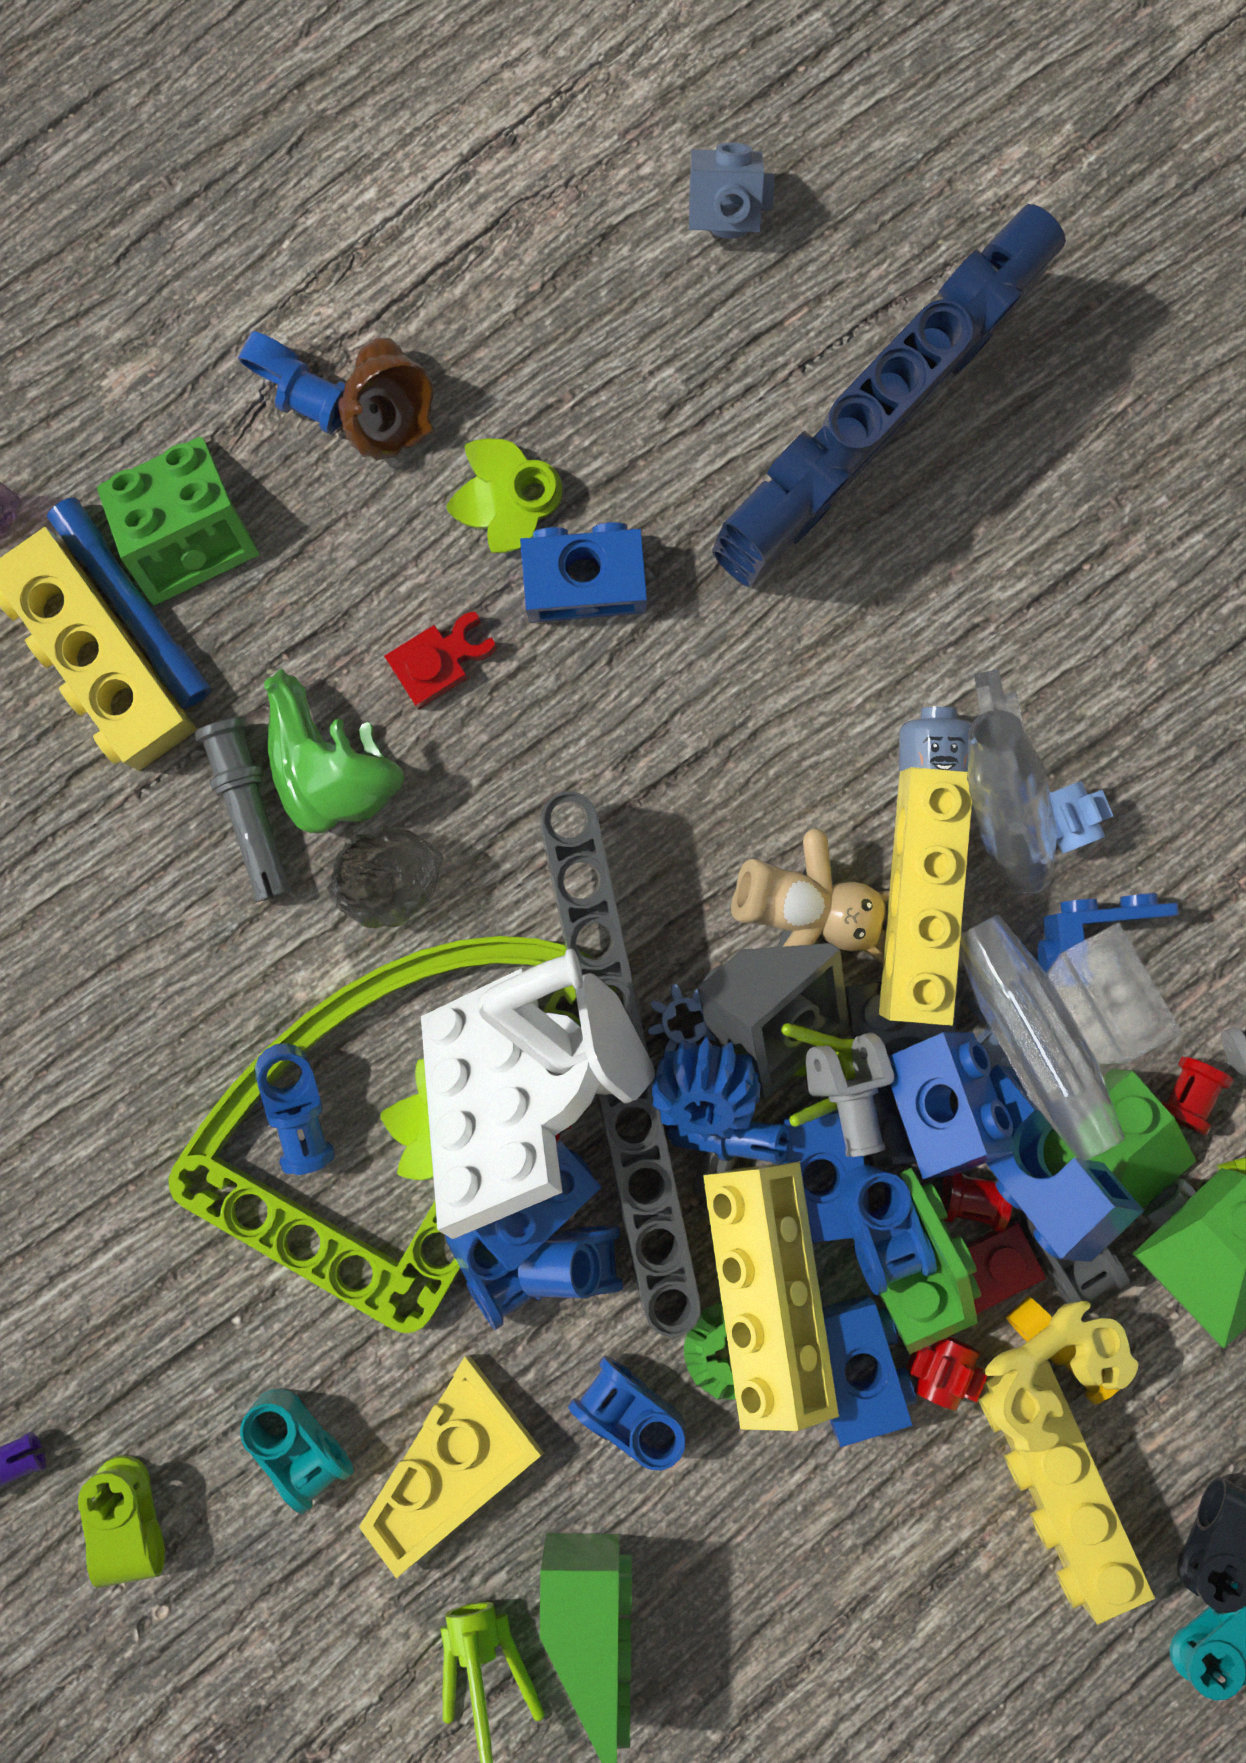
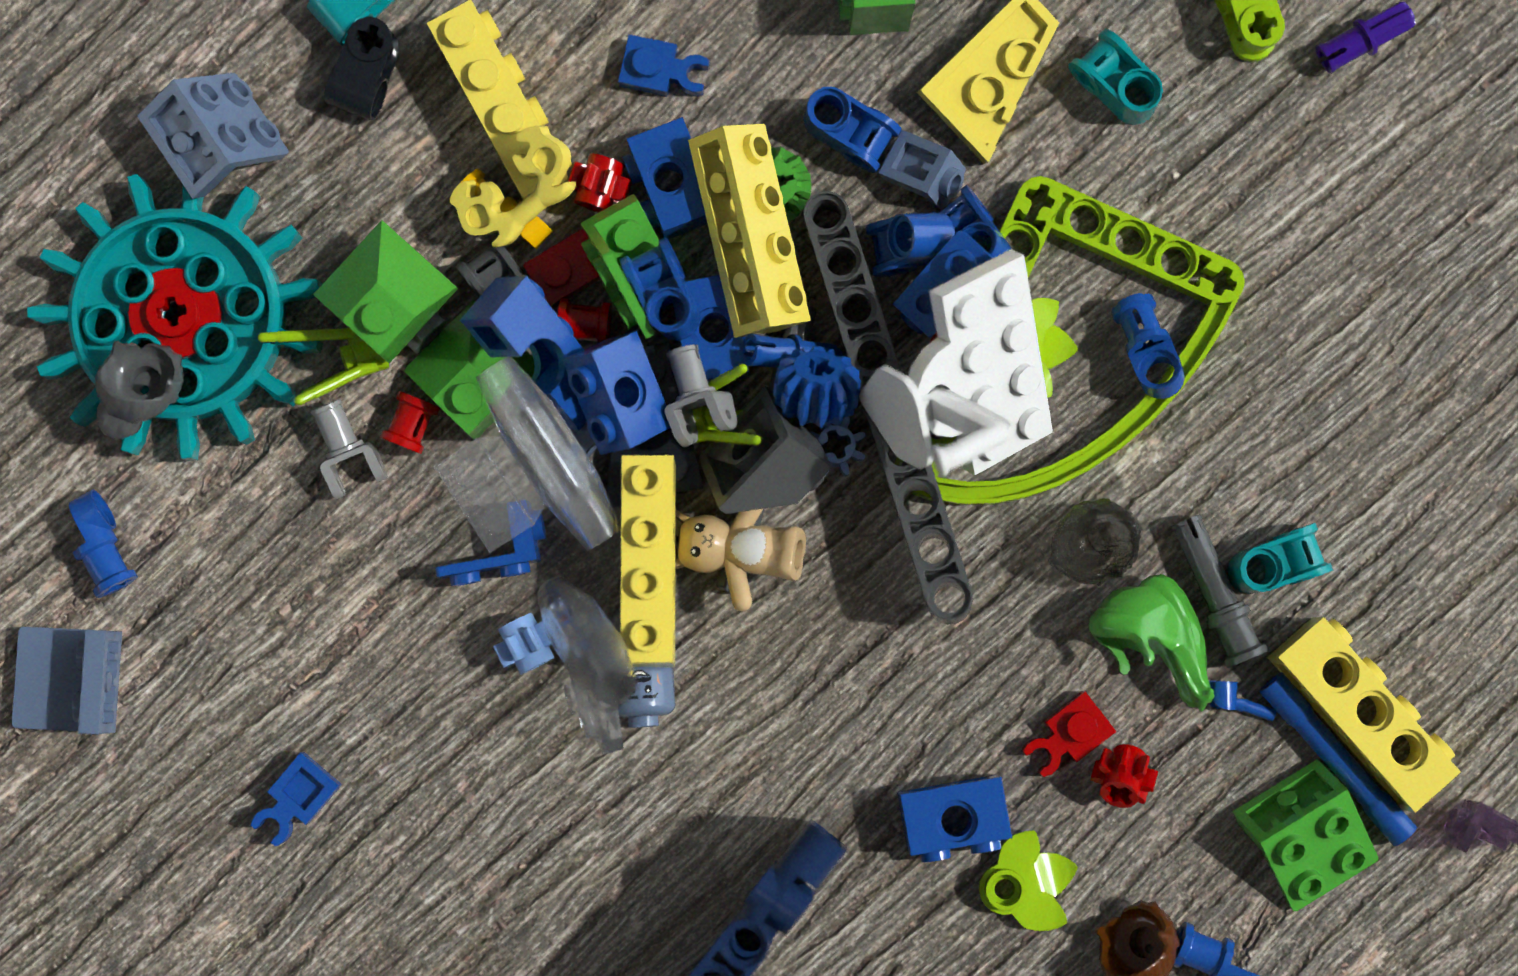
camera: 170 degrees right, 0 degrees up
none -> blue plate [618,34,710,97]
none -> sand blue bracket [878,130,966,210]
none -> red gear [1090,744,1158,808]
none -> blue hand [1208,680,1276,721]
none -> teal piece [1227,523,1333,594]

